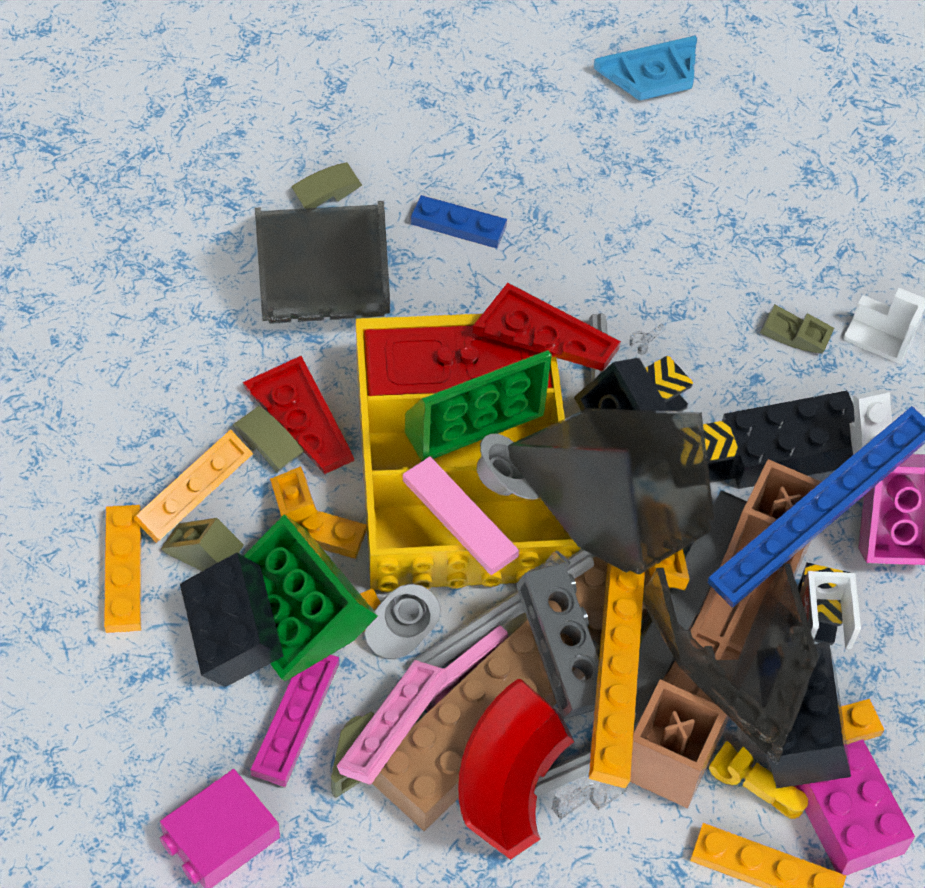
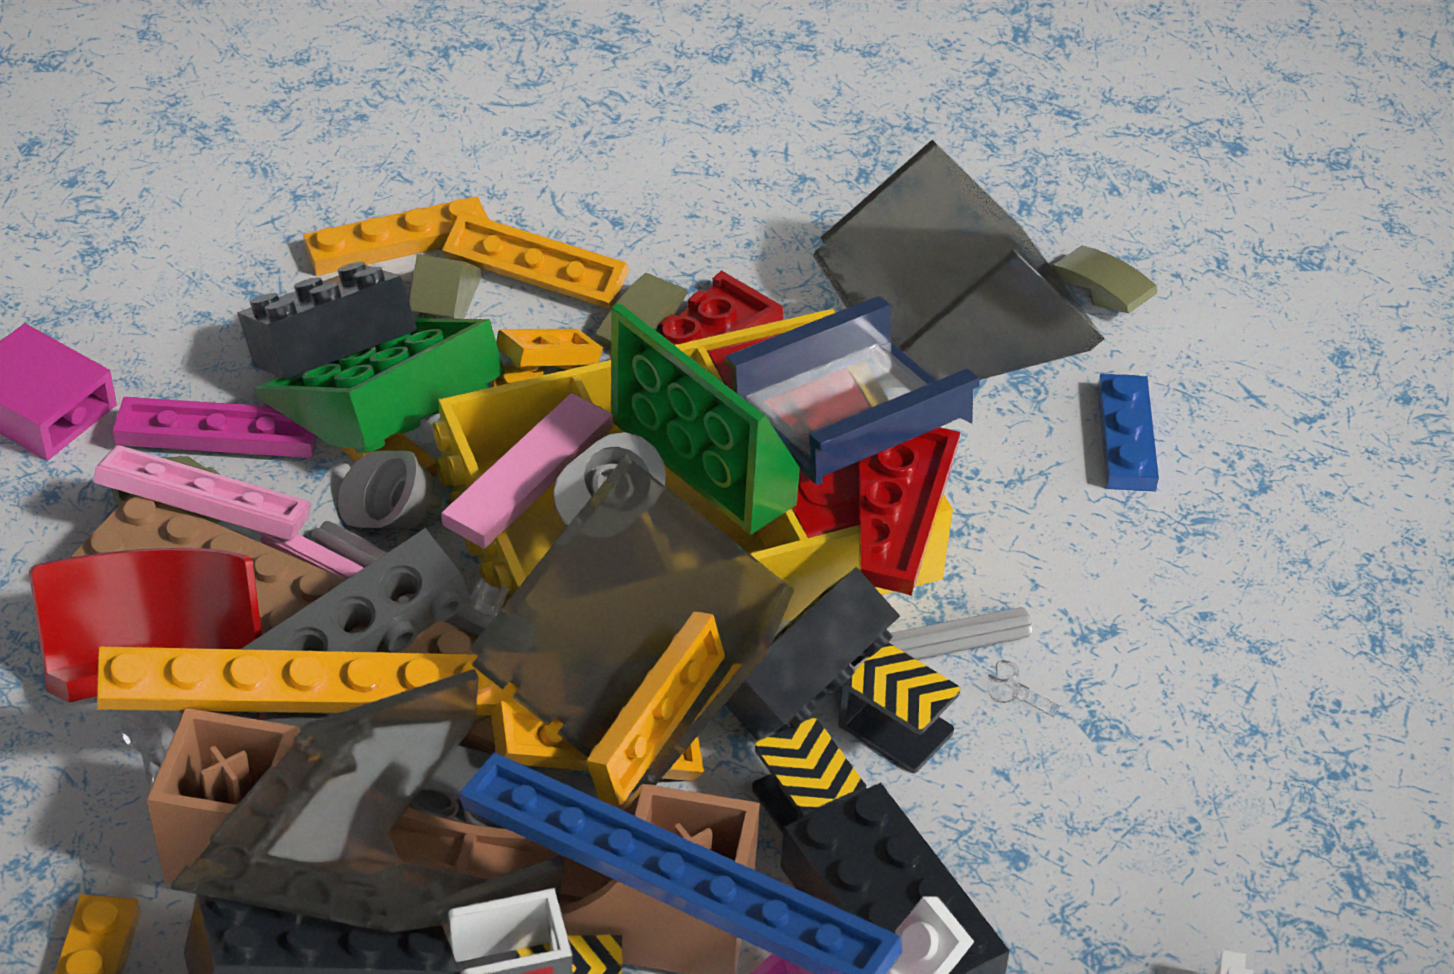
camera: 75 degrees right, 10 degrees down
olive slope [760,304,834,354] -> none
none -> light orange plate [586,611,725,807]
none -> dark blue piece [725,296,980,485]

